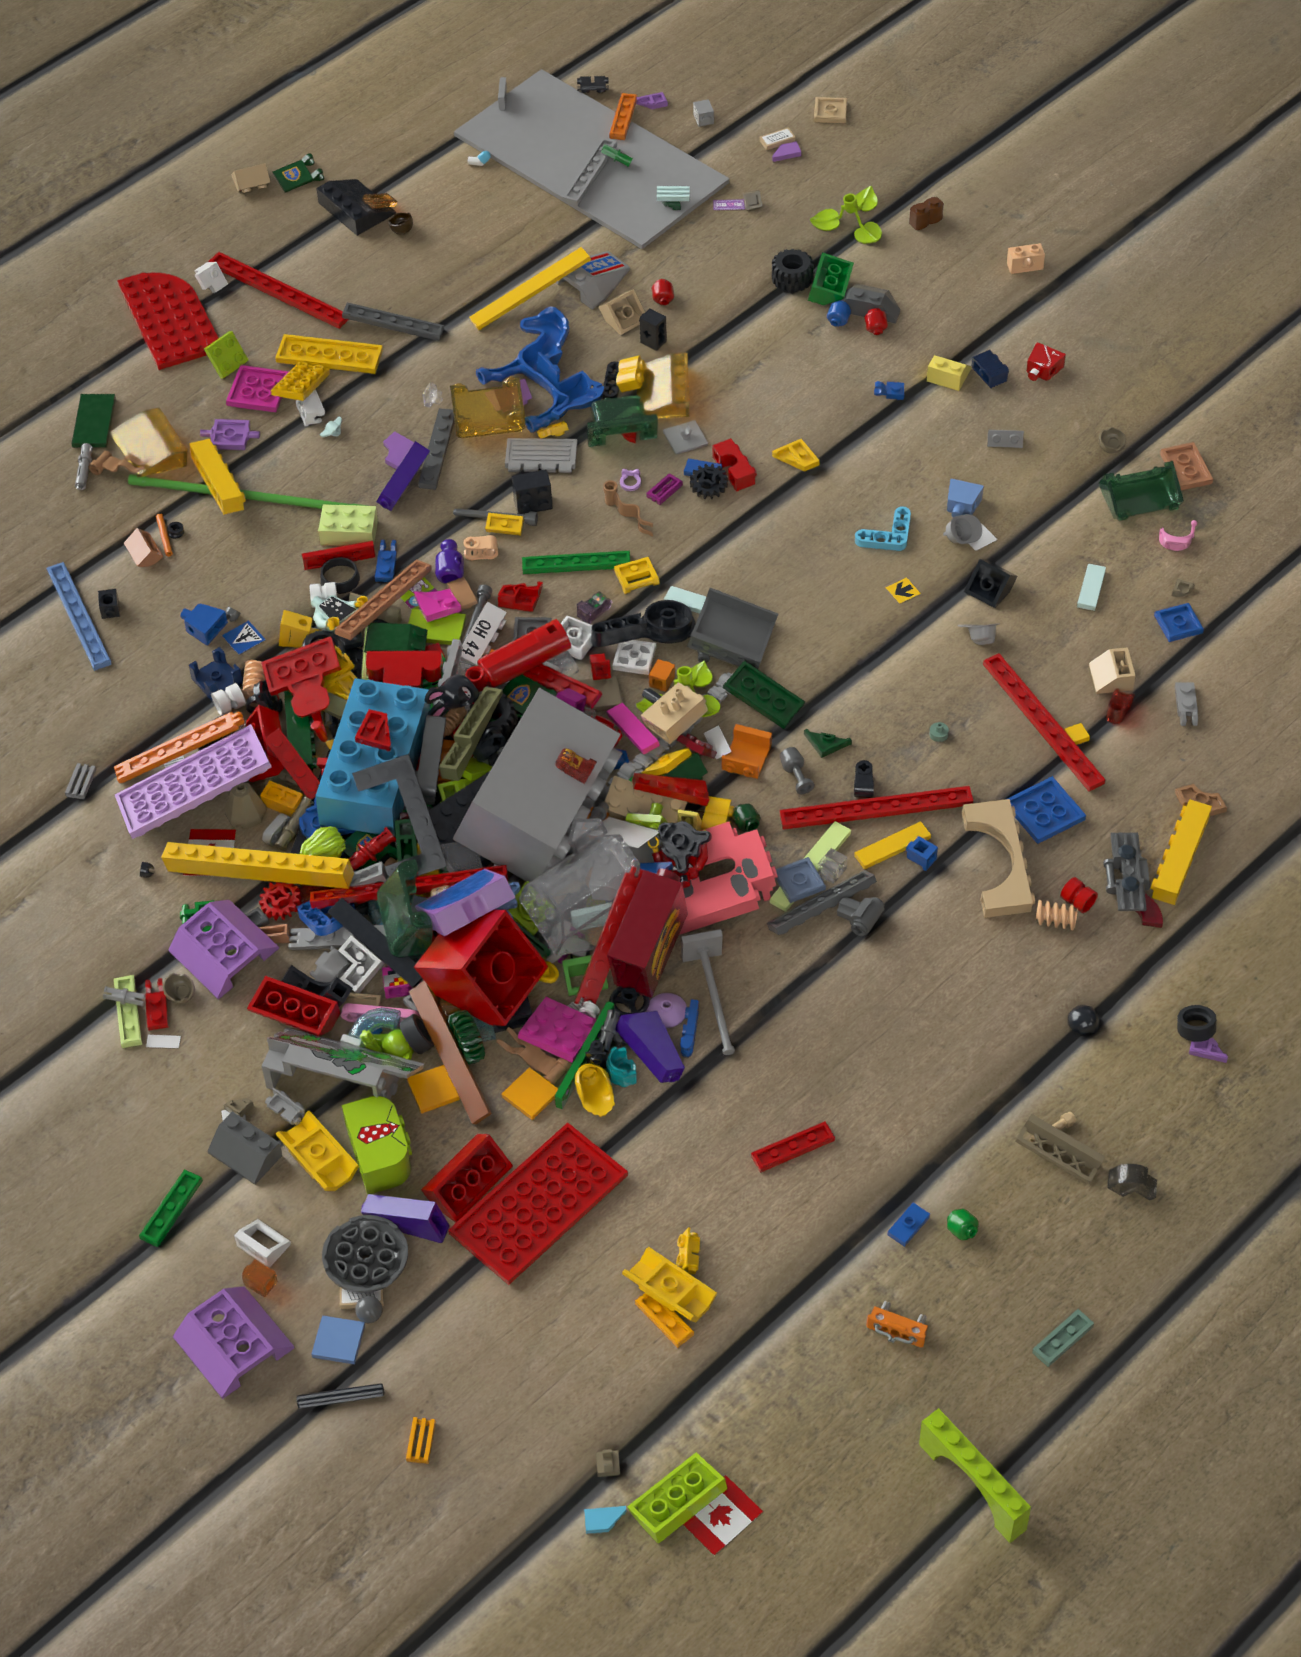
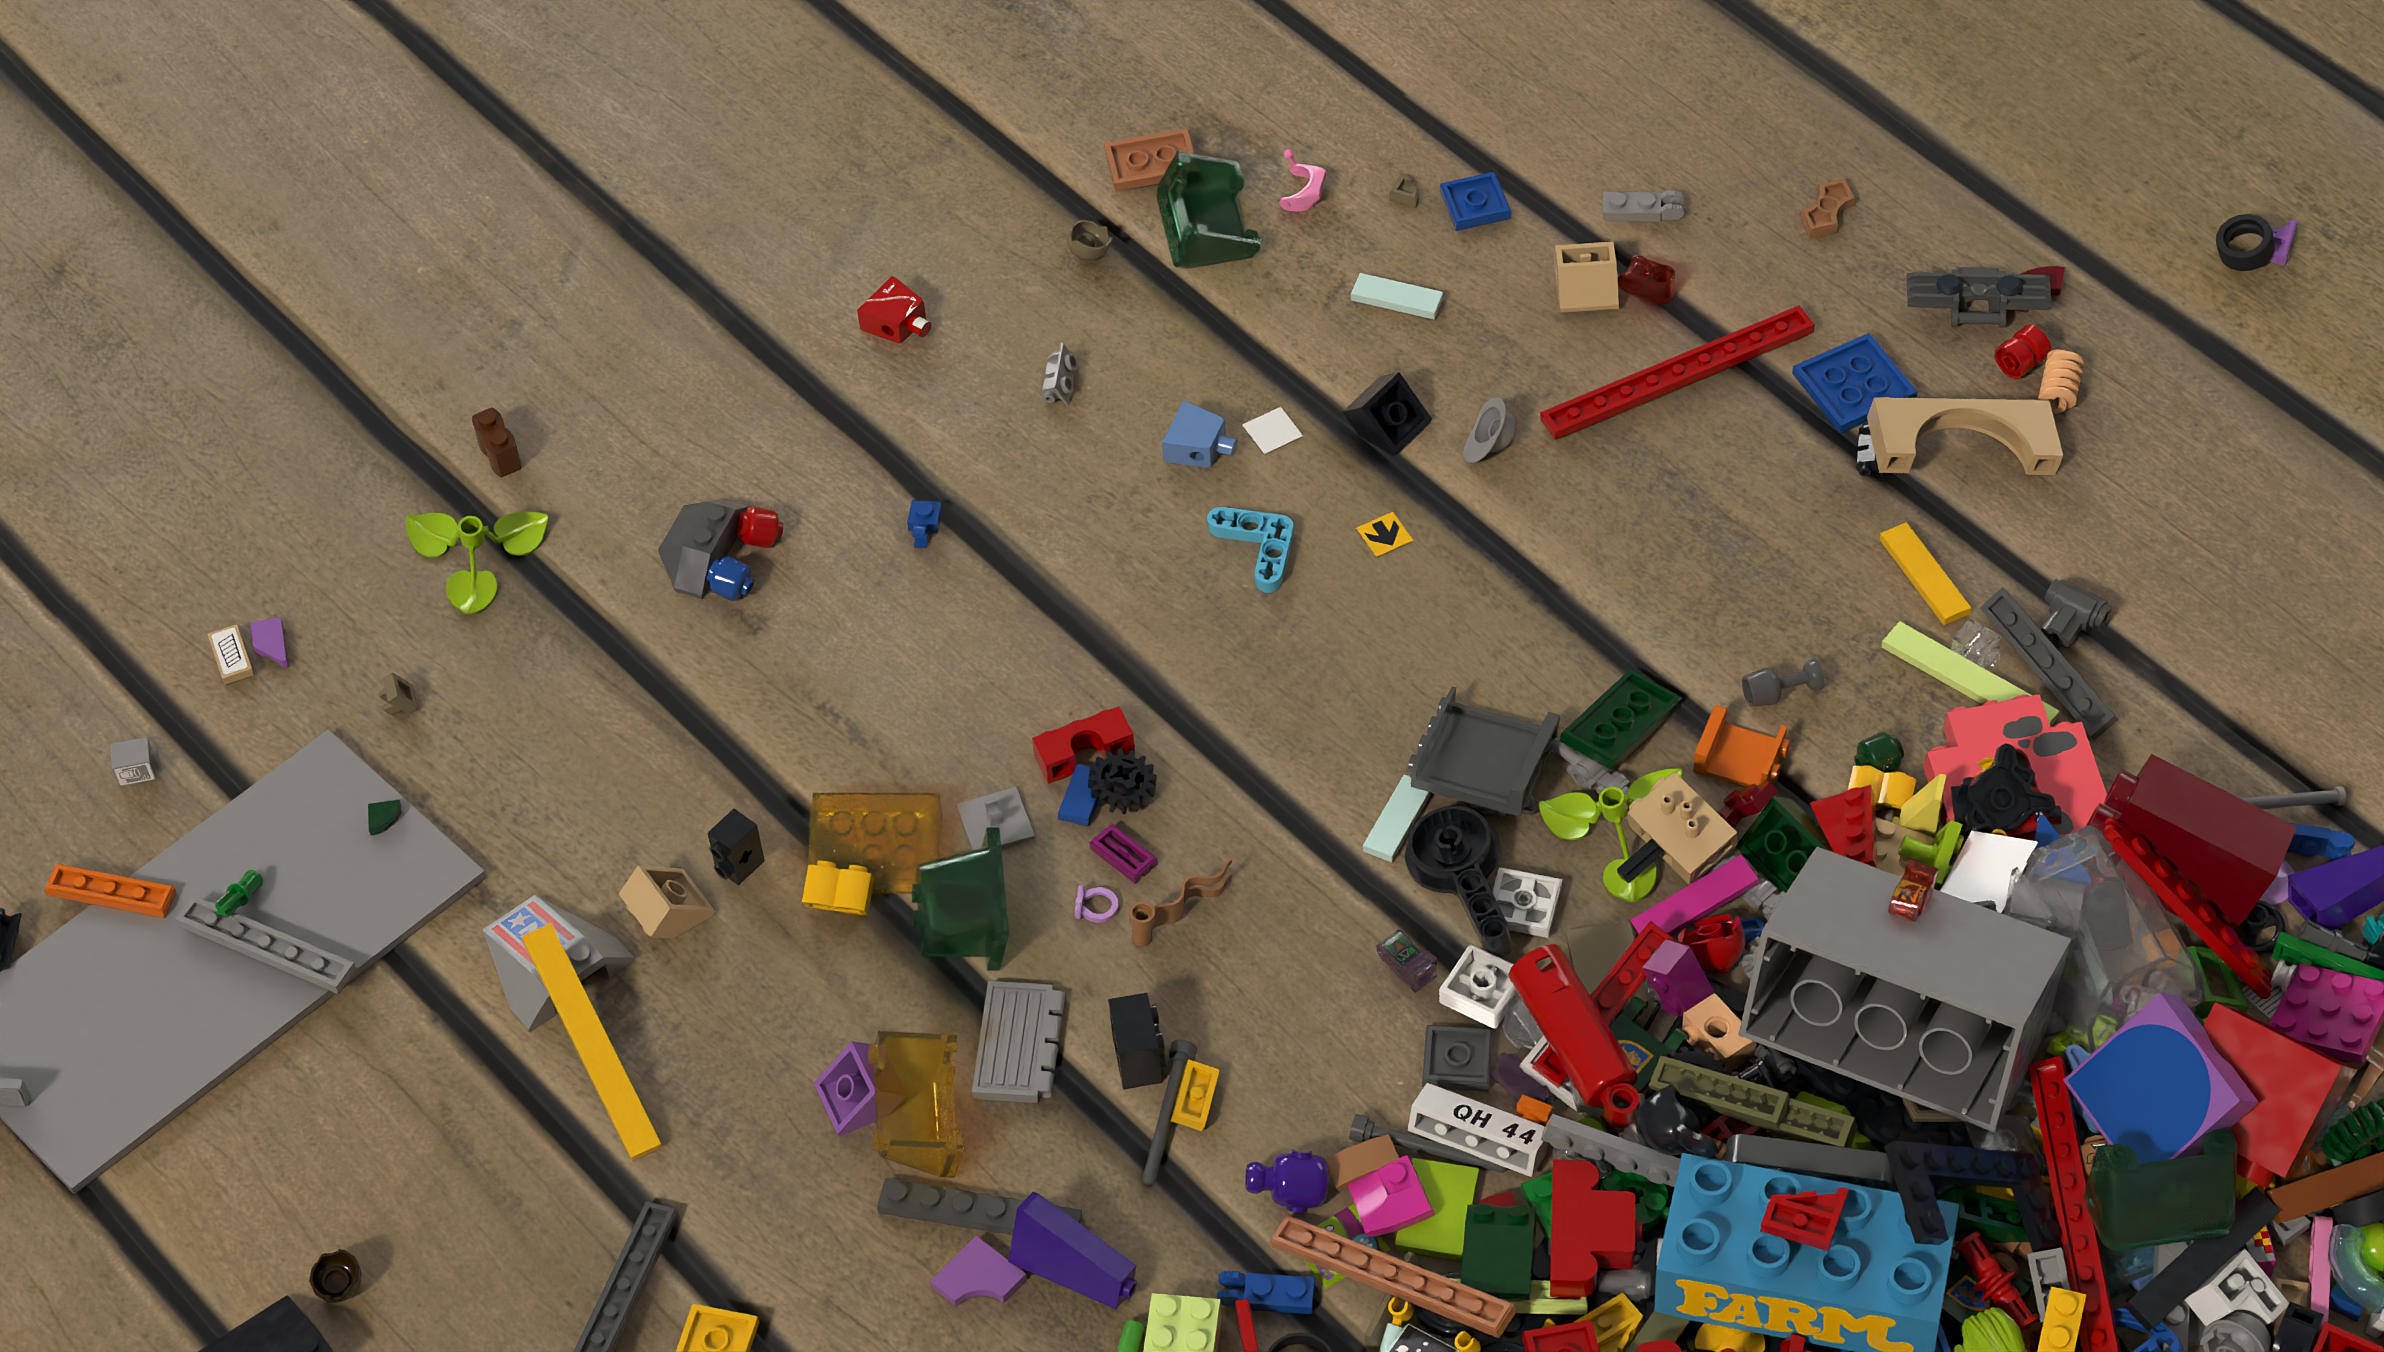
camera: 85 degrees left, 0 degrees up
clear orange tile [363,193,398,208] -> none
clear tile [422,382,443,408] -> none
light nougat piece [463,535,499,561] -> none
arm [468,151,491,166] -> none
blue animal [476,307,604,433] -> none
red slope [498,581,543,612] -> none
green tile [522,550,631,575] -> none
yellow plate [537,420,569,439] -> none
red brick [590,653,611,680] -> none
black beam [603,361,620,403] -> none
yellow plate [614,557,659,594] -> none
medium lavender tile [636,92,668,109] -> none
yellow plate [641,748,692,776] -> none
orange brick [649,659,675,692] -> none
red head [651,279,674,305] -> none
light aqua tile [657,186,690,201] -> none
white sticker [704,725,731,760] -> none
medium lavender sticker [713,199,745,210] -> none
black tyre [772,249,814,292] -> none
yellow wing [772,439,820,472] -> none
sand blue tile [776,857,826,903] -> none
red plate [779,786,973,830] -> none
dark green tile [804,729,852,758] -> none
green slope [808,252,854,306] -> none
tan tile [814,97,847,123] -> none
black piece [854,760,874,797] -> none
blue brick [906,836,938,871] -> none
light yellow slope [927,355,972,391] -> none
sand green tile [929,722,949,742] -> none
light grey piece [943,514,982,544] -> none
dark blue brick [971,350,1009,389] -> none
light nougat brick [1007,243,1045,274] -> none
yellow tile [1064,723,1090,745] -> none
black hair [1068,1005,1100,1036] -> none
yellow brick [1150,799,1212,905] -> none

